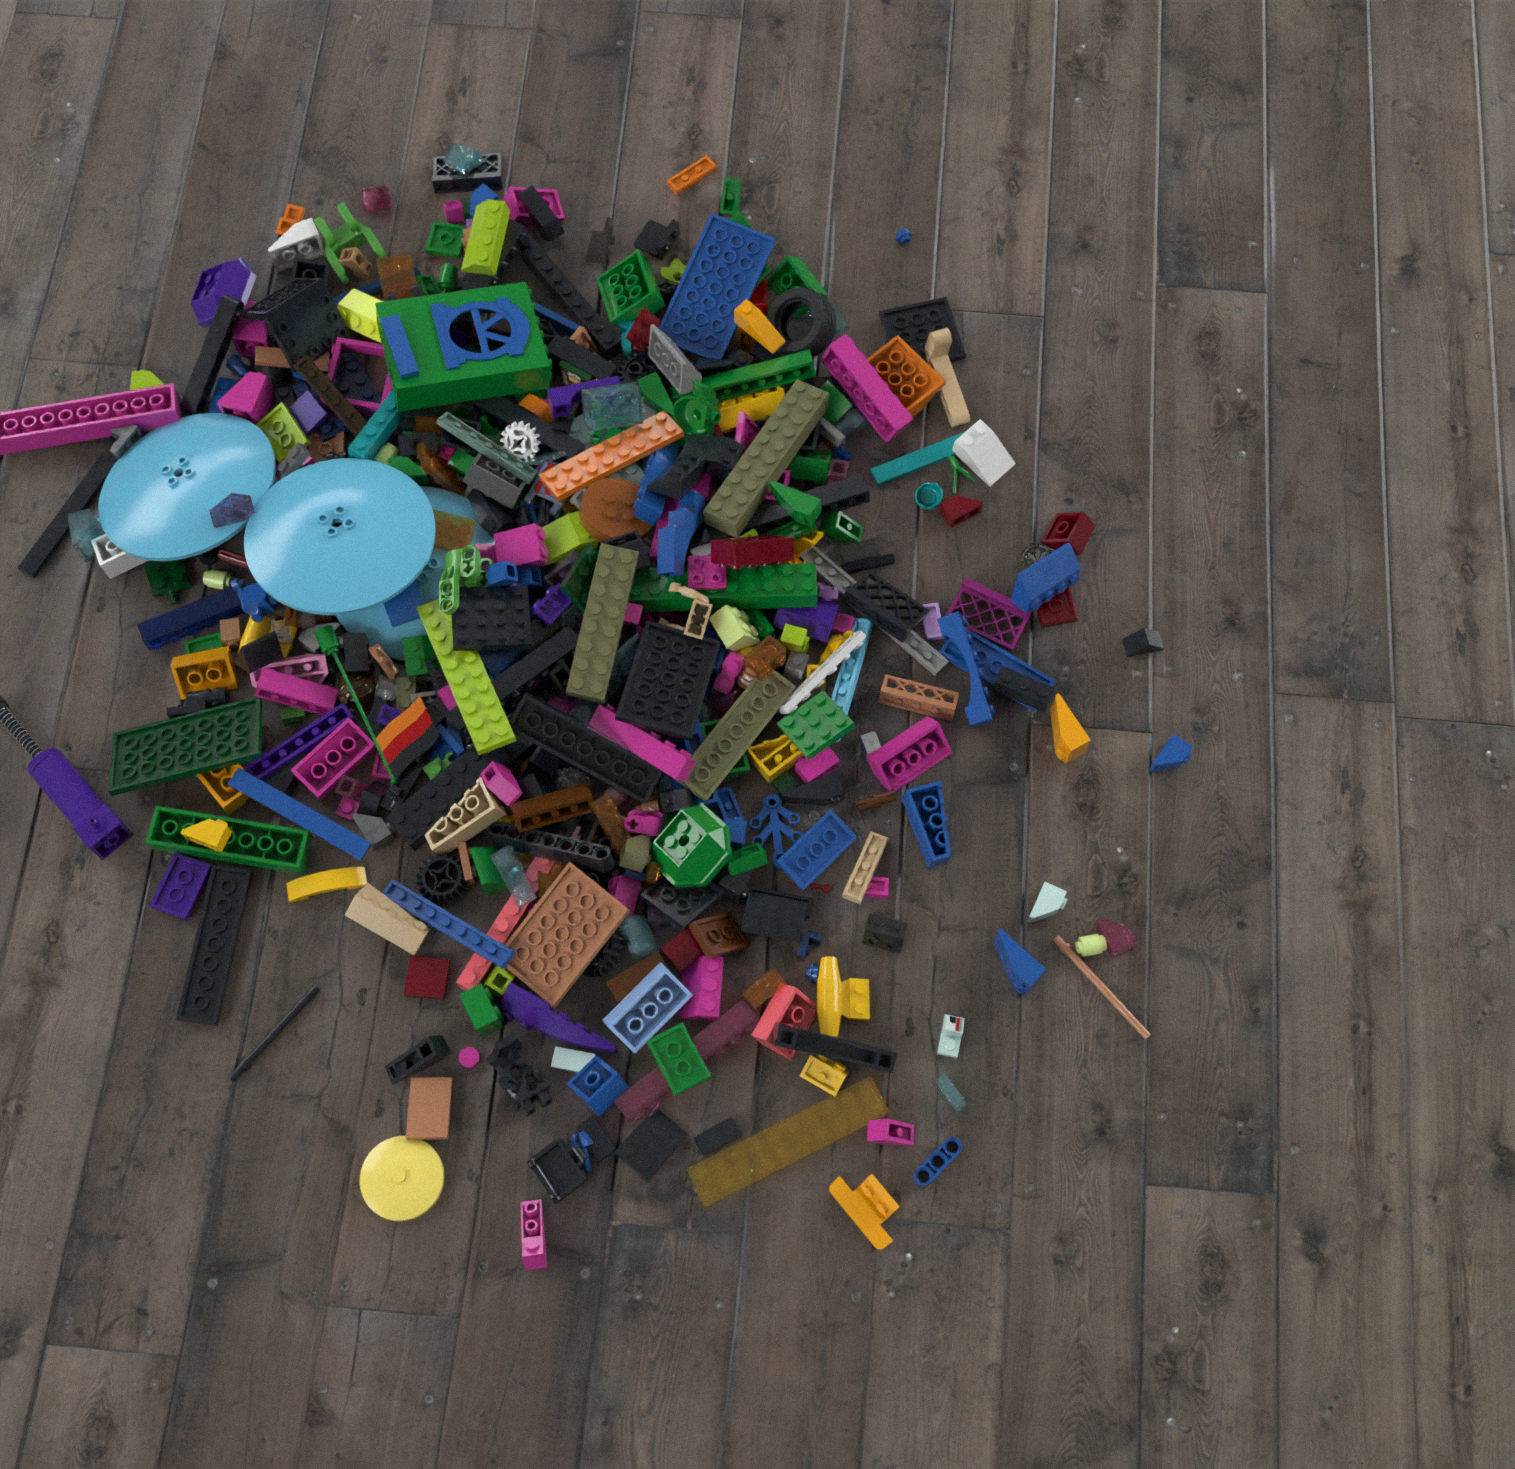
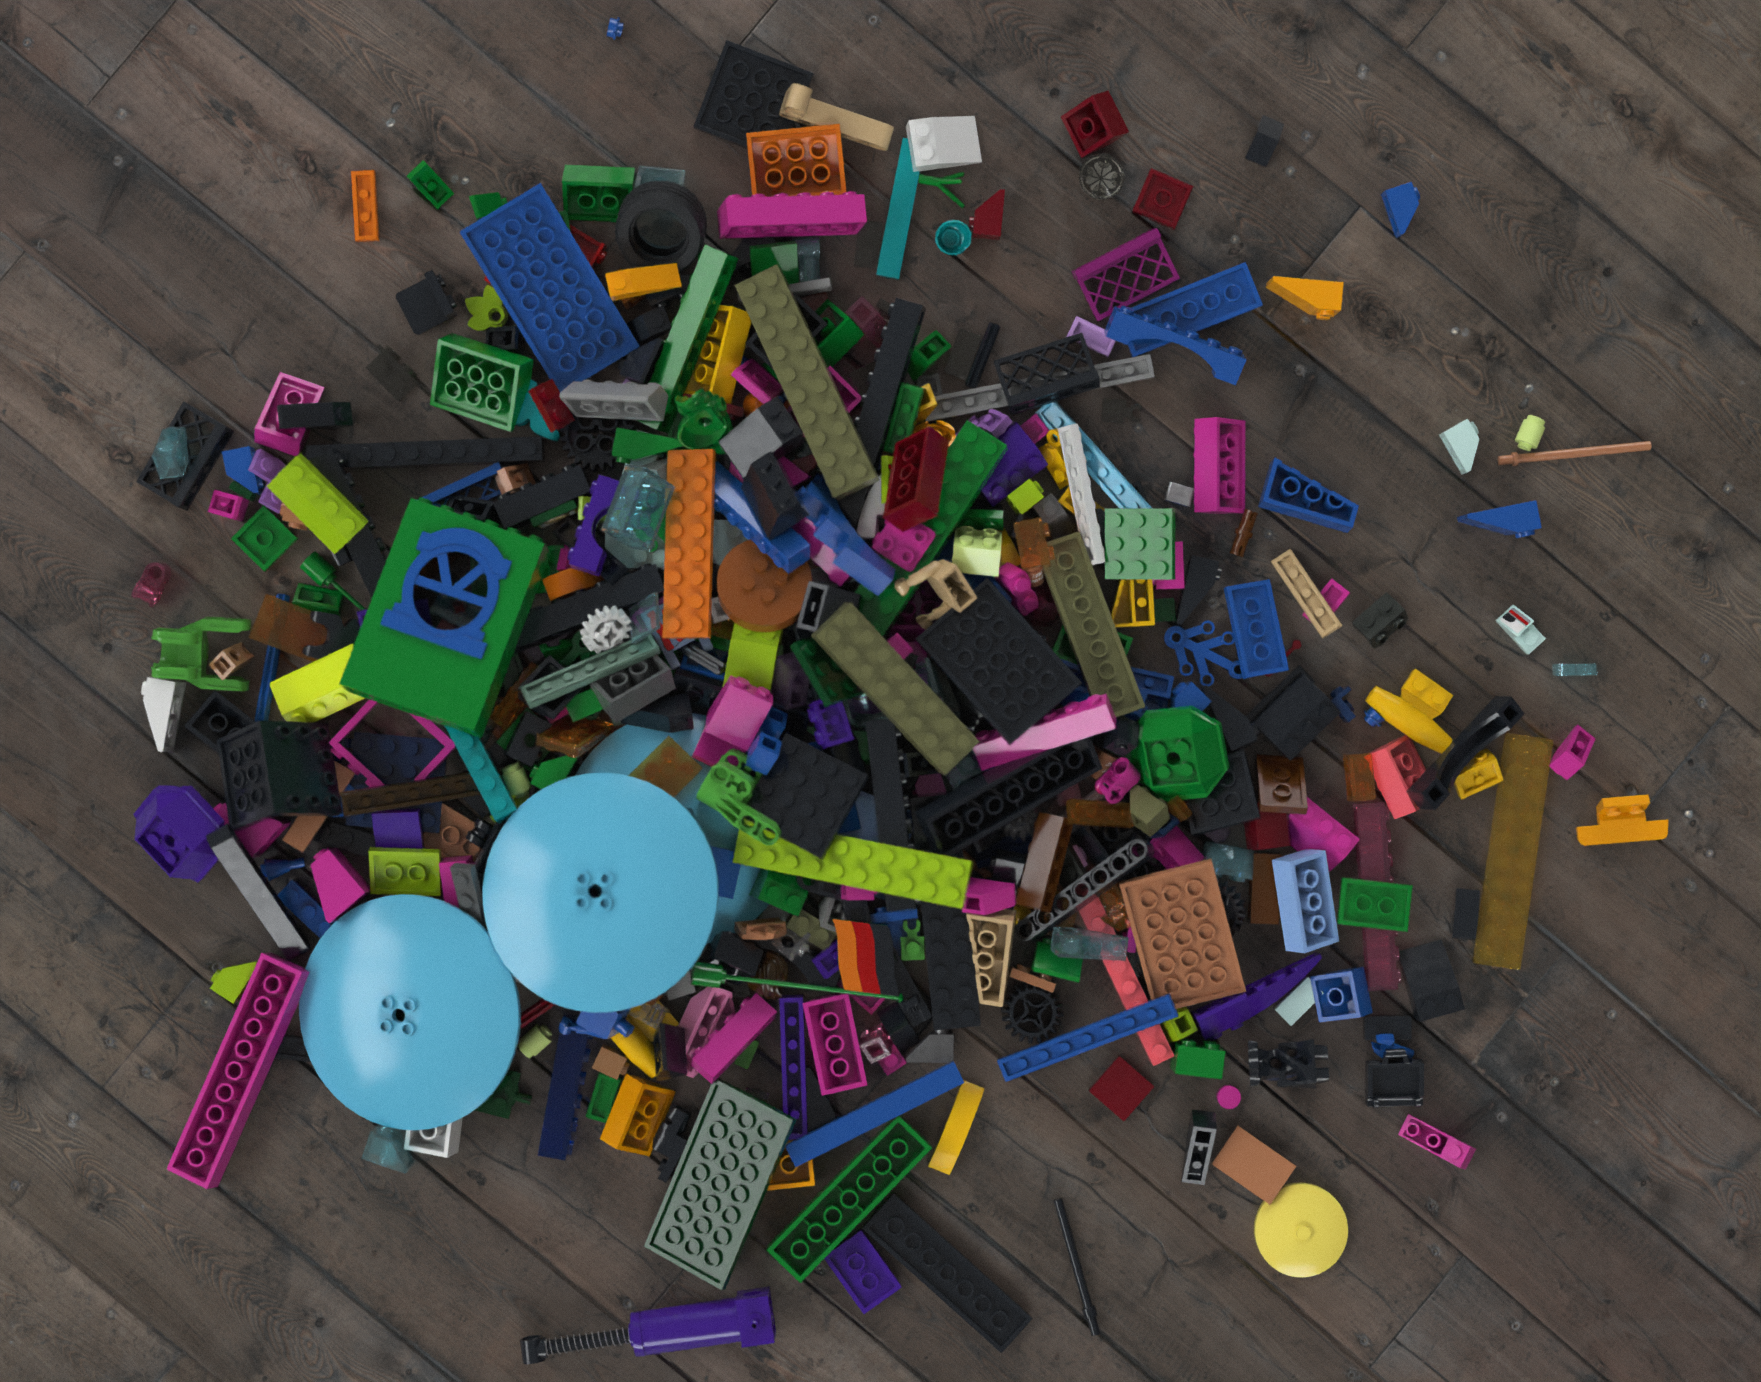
camera: 60 degrees left, 20 degrees up
black tile [17,453,117,579] -> none
flat silver slope [109,425,143,460] -> none
yellow slope [181,819,232,853] -> none
clear purple slope [210,493,255,528] -> none
orange slope [275,204,306,235] -> none
tan wedge [345,883,430,955] -> none
blue tile [380,314,419,379] -> none
green slope [726,843,767,876] -> none
green slope [770,480,822,527] -> none
clear blue tile [833,444,854,464] -> none
nougat fence [878,674,959,722] -> none
blue beam [913,1137,962,1188] -> none
black brick [992,666,1055,713] -> none
blue slope [1011,543,1081,614] -> none
clear pink slope [1094,917,1137,959] -> none

